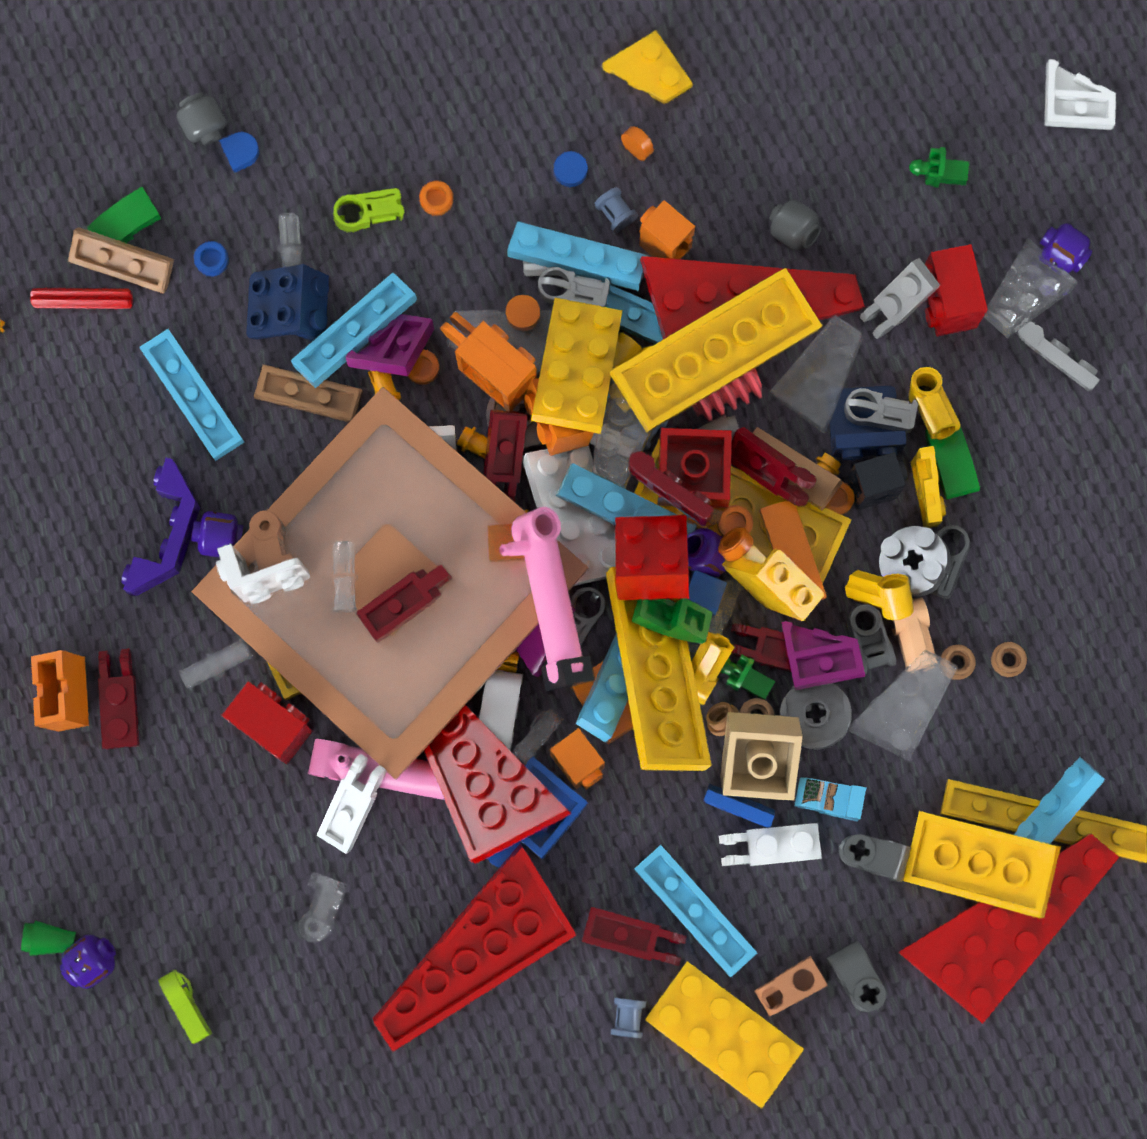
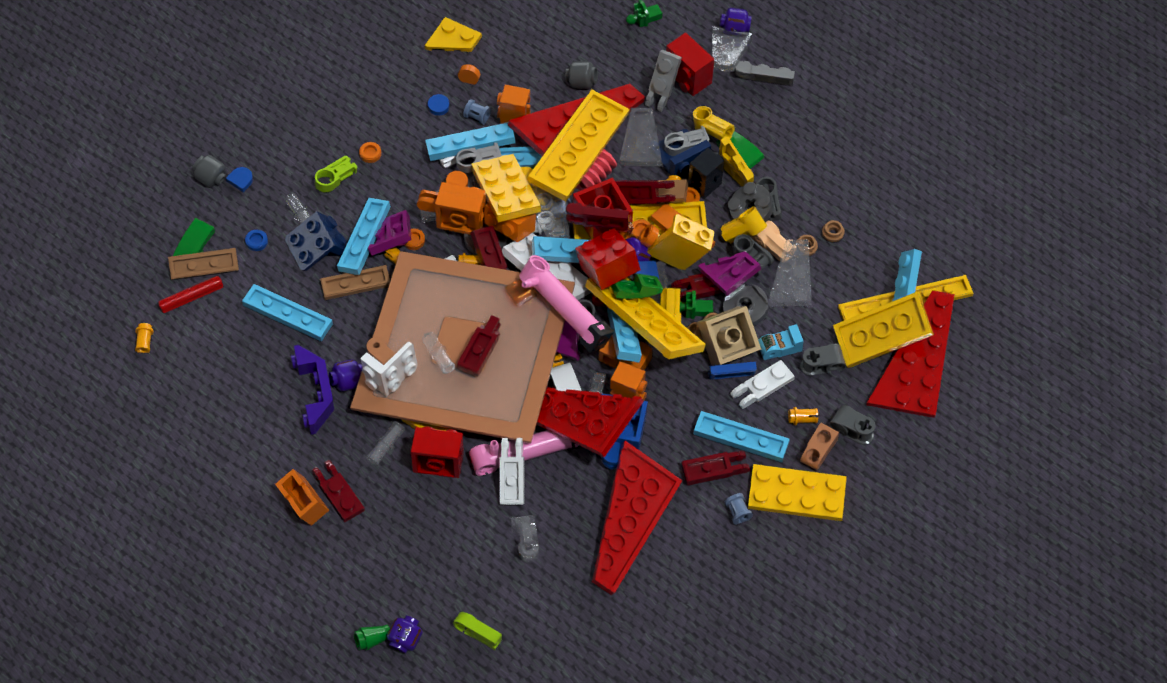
camera: 30 degrees left, 20 degrees down
none -> light orange pin [788,407,818,425]

